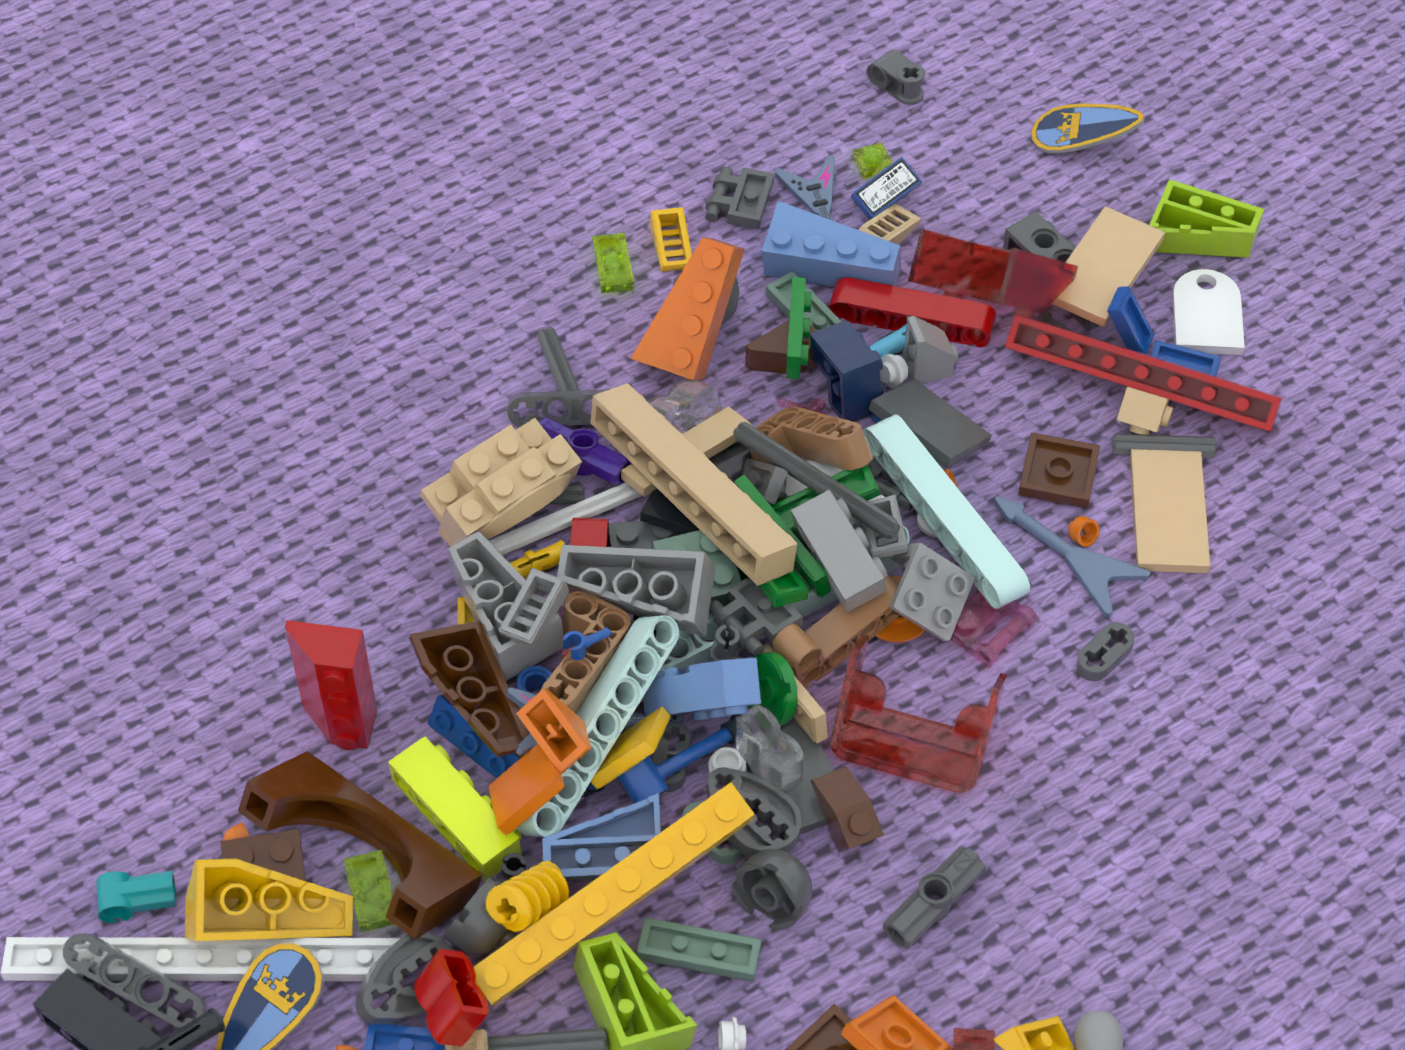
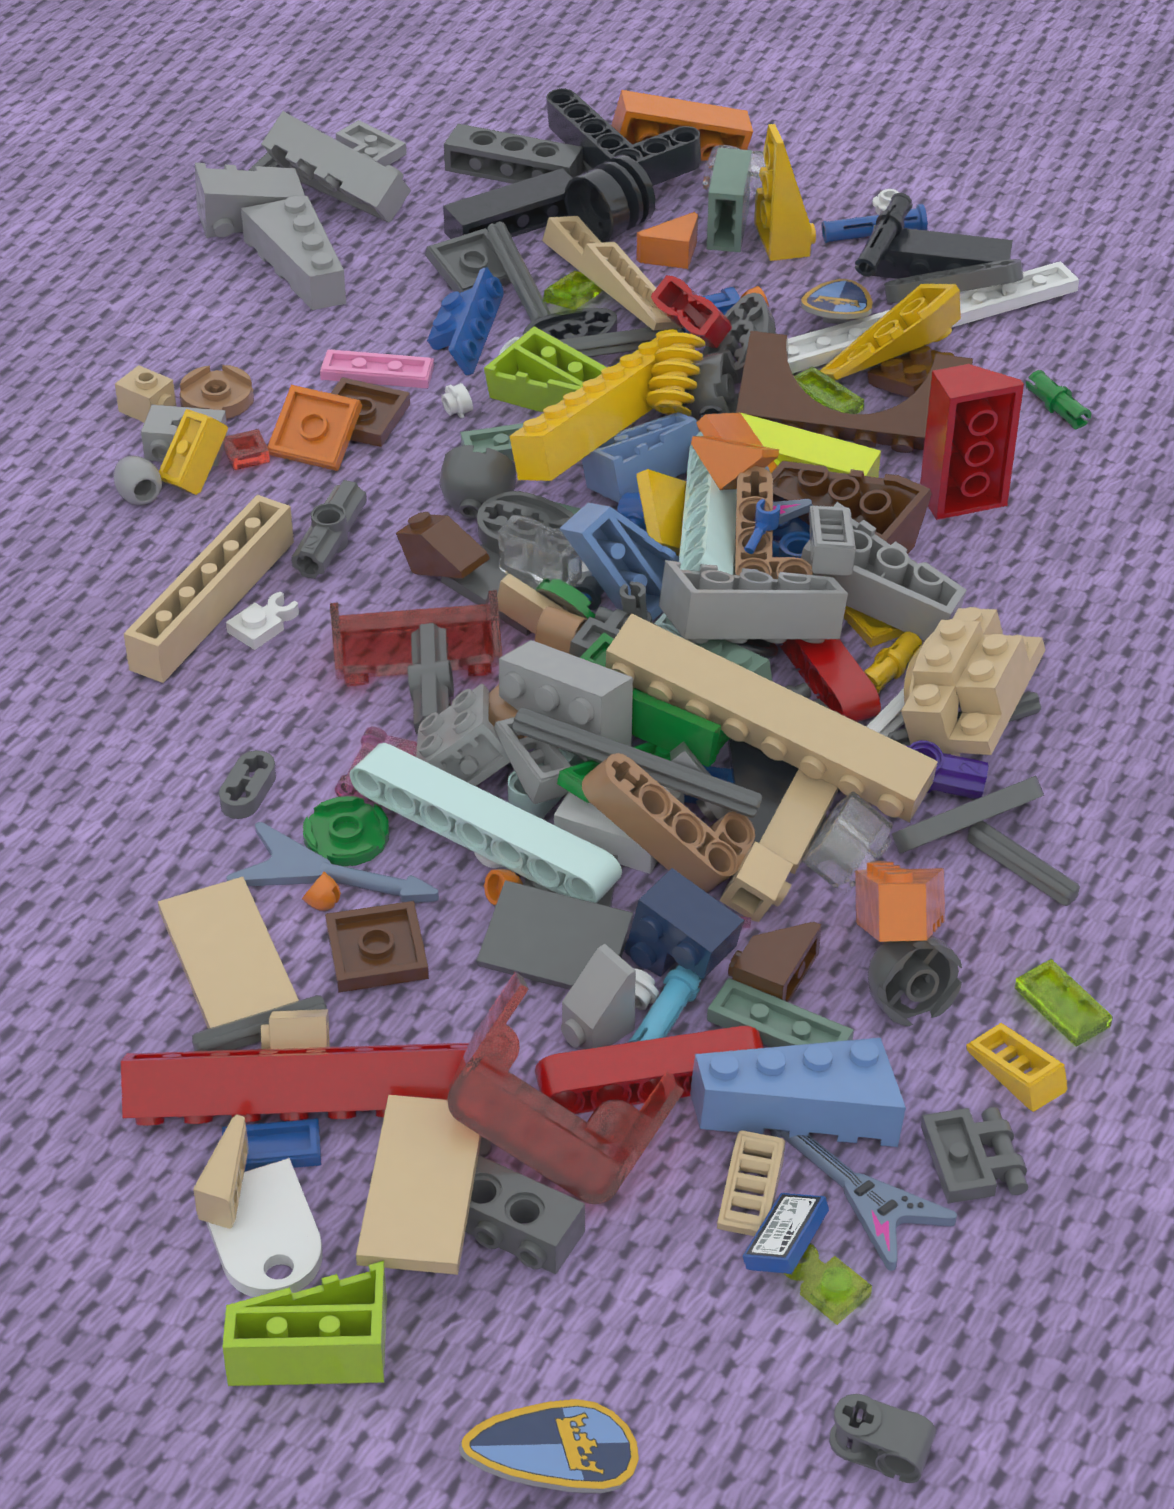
camera: 155 degrees right, 10 degrees down
teal piece [96,871,177,923] -> none
green plate [786,277,812,379] -> none
blue tile [1107,286,1154,354] -> none
none -> tan brick [124,495,294,683]
none -> tan slope [193,1114,249,1229]
none -> white plate [226,592,299,650]
none -> green tile [303,796,389,866]
none -> dark grey piece [408,623,454,734]
none -> tan brick [719,841,793,922]
none -> green pin [1026,370,1092,430]

